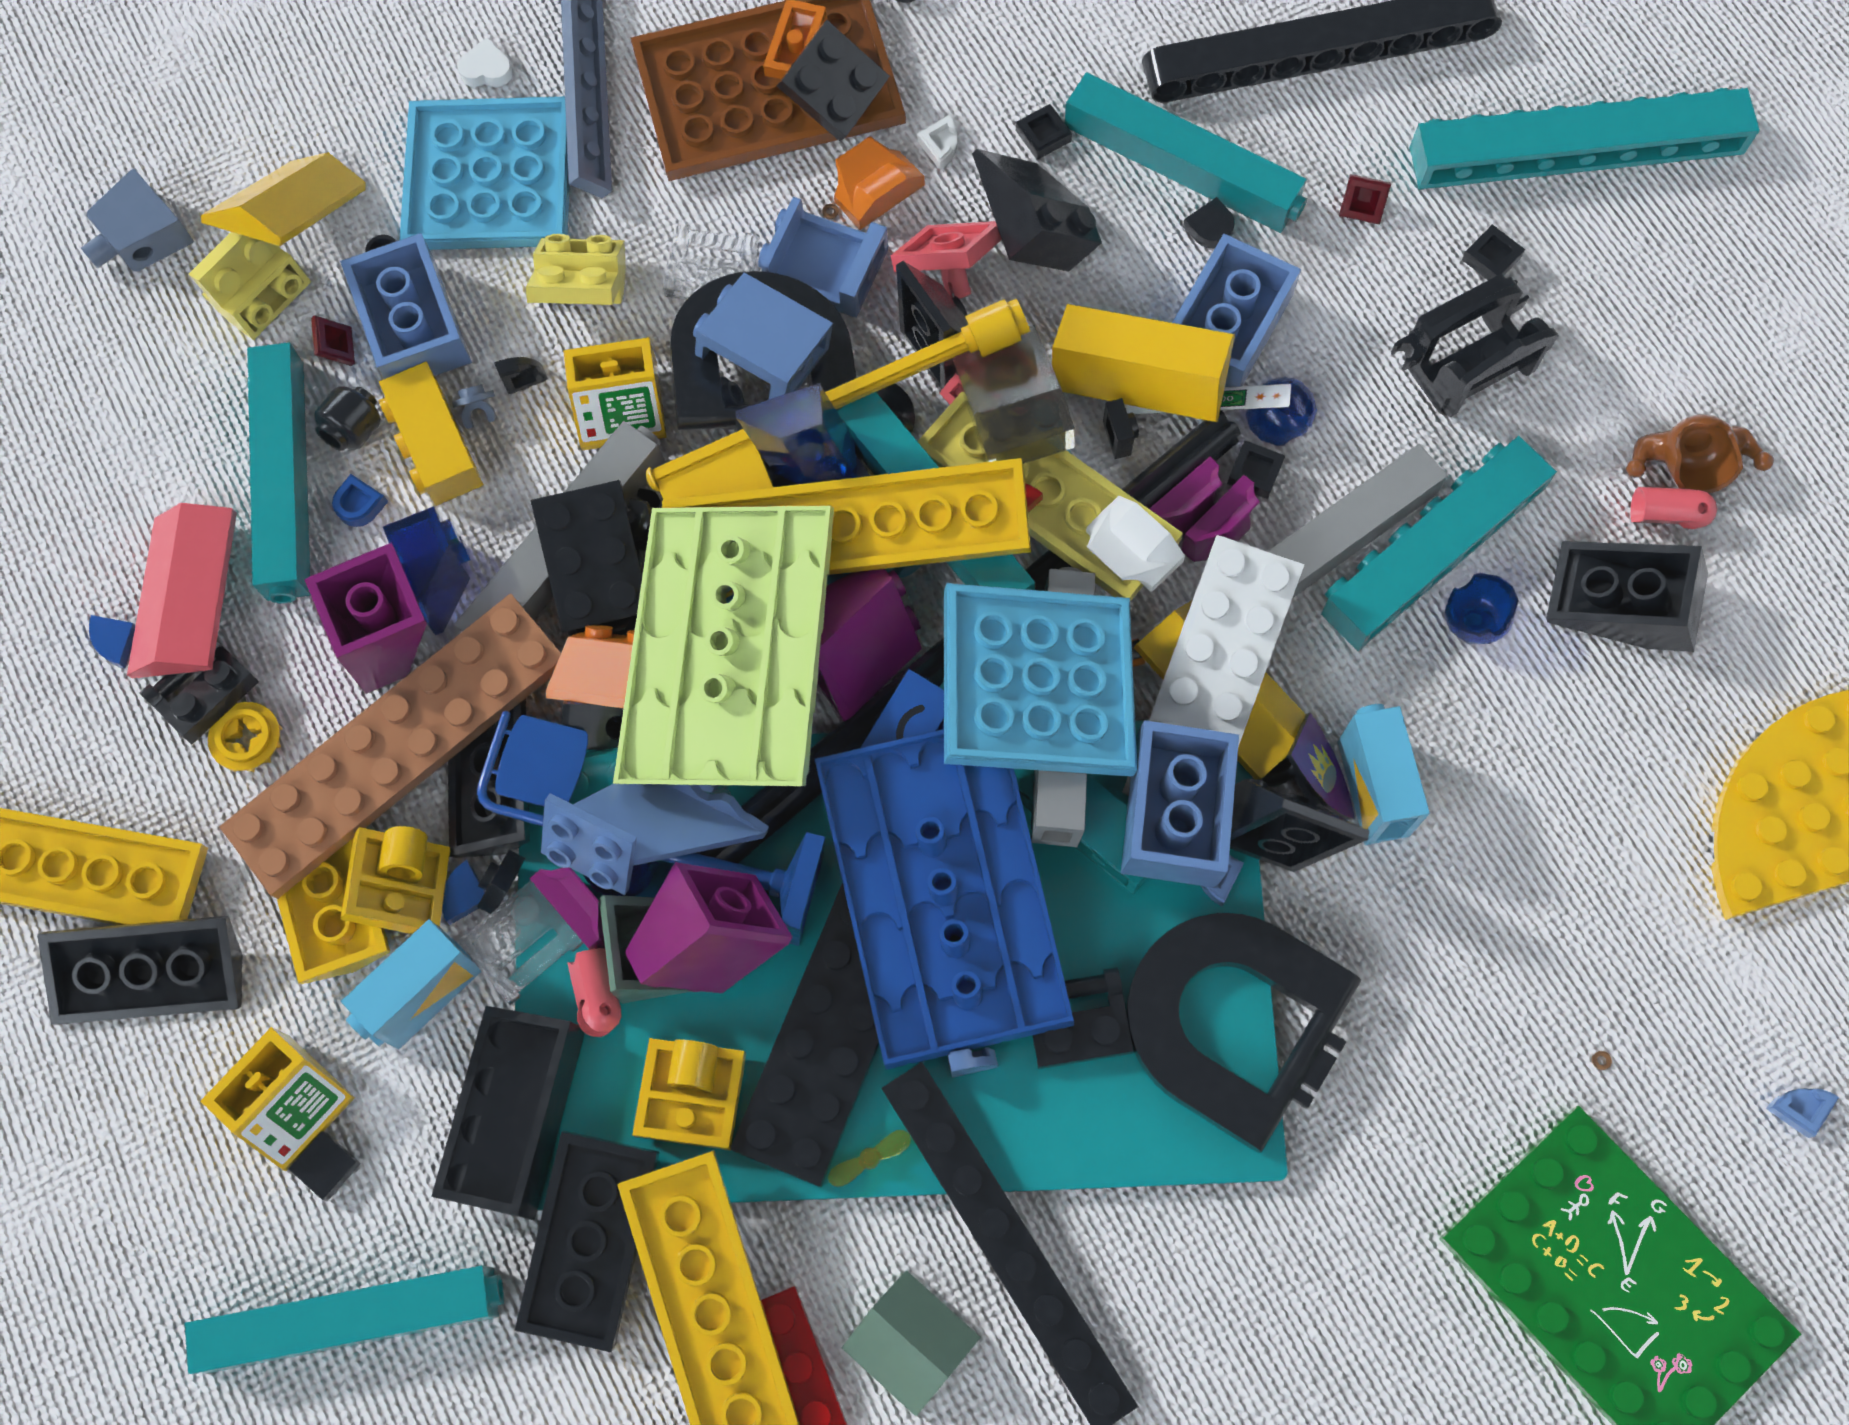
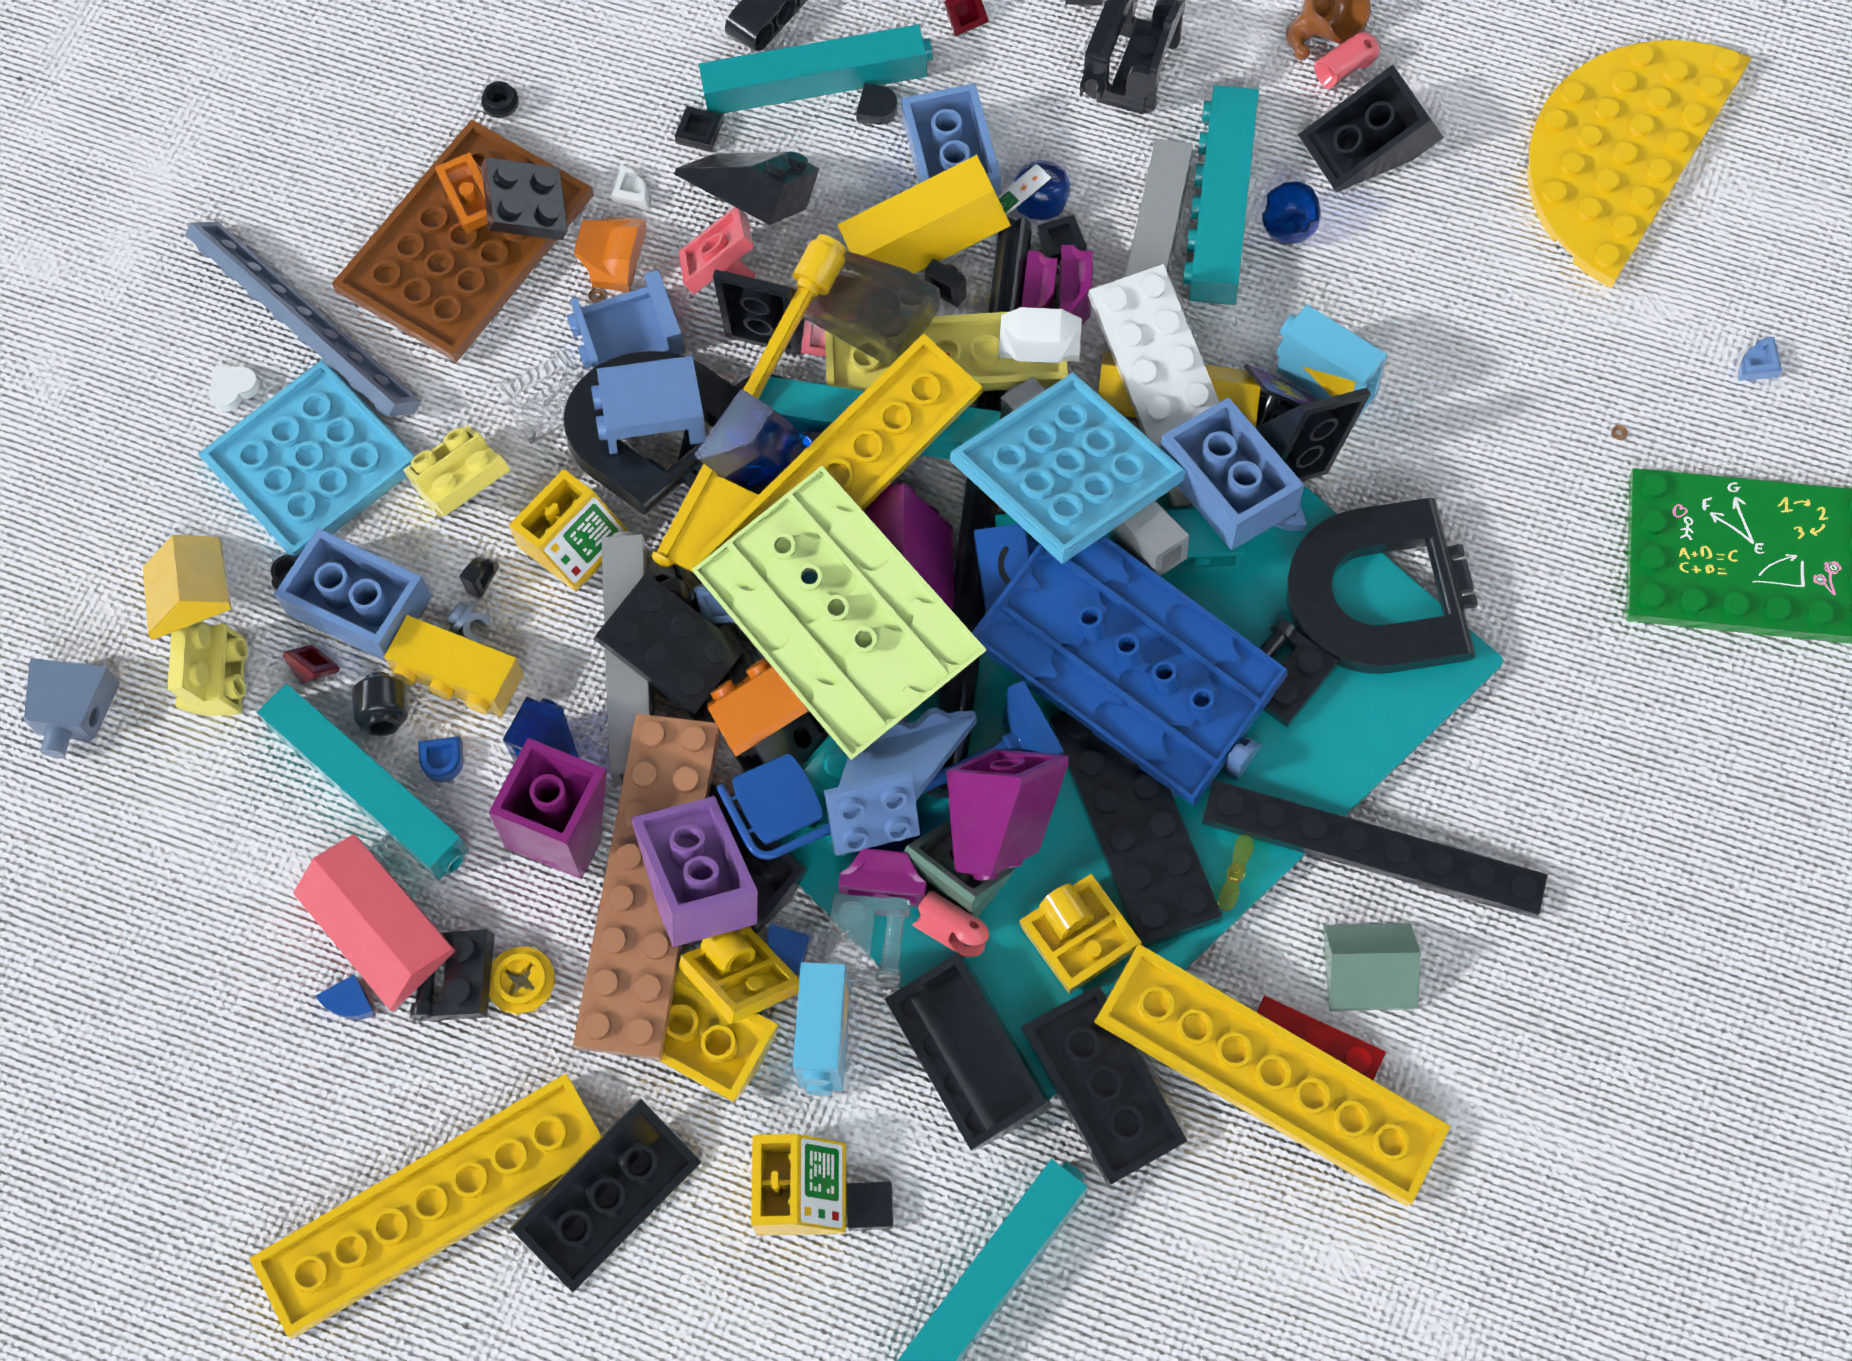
camera: 40 degrees left, 5 degrees down
black plate [477,850,525,915] -> none
none -> medium lavender slope [632,796,758,947]

